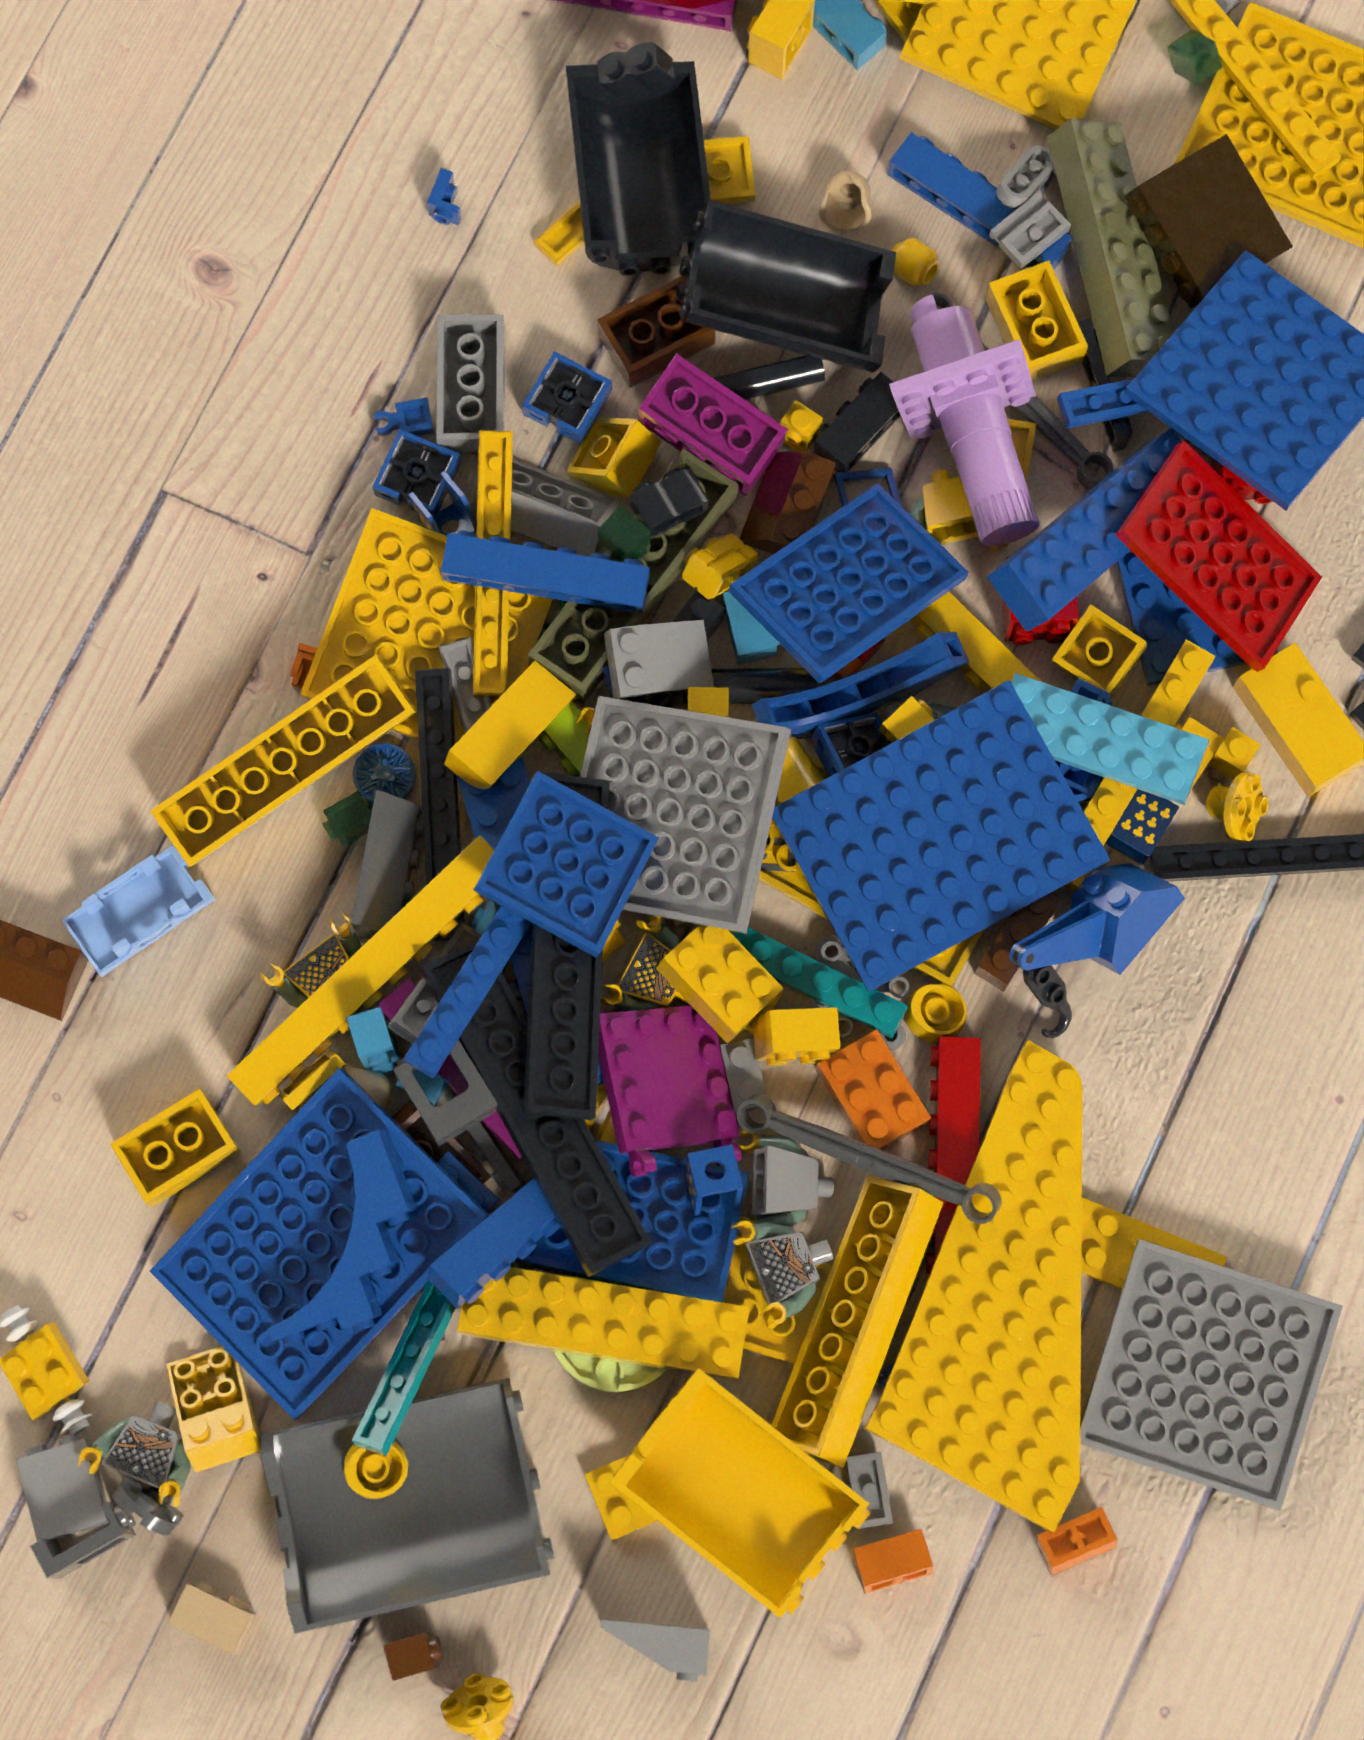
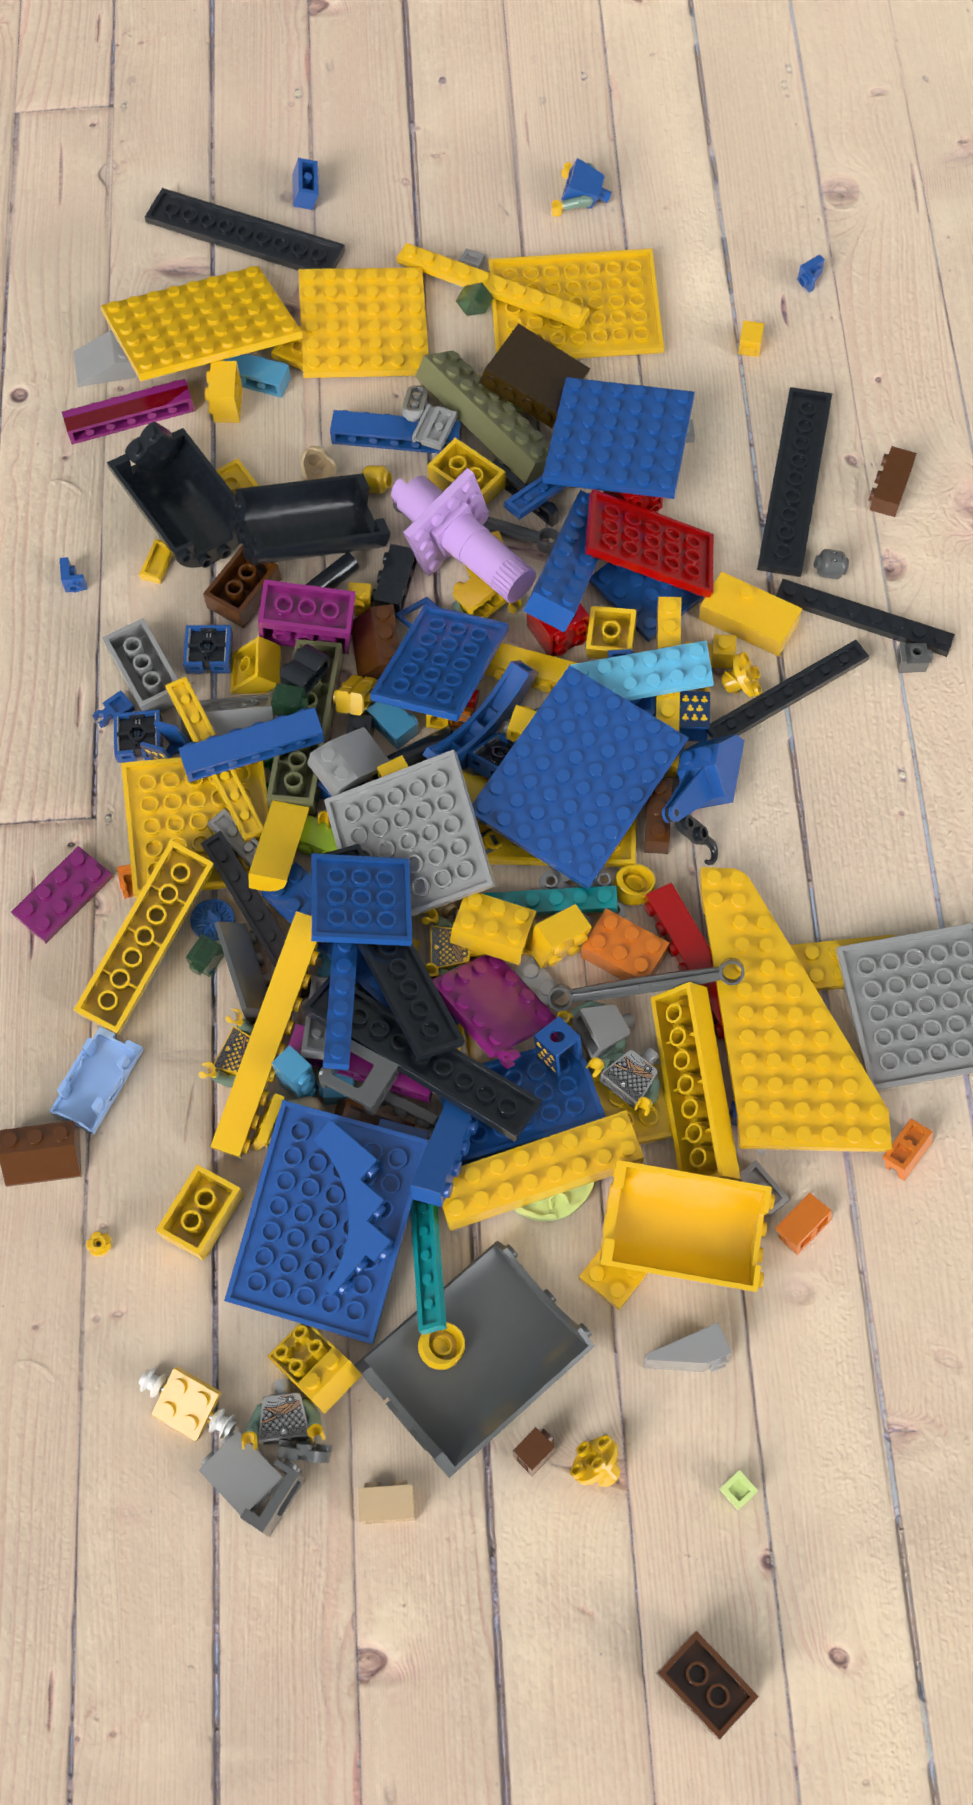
camera: 25 degrees left, 10 degrees down
none -> magenta plate [11,846,113,943]
none -> yellow plate [86,1231,111,1257]

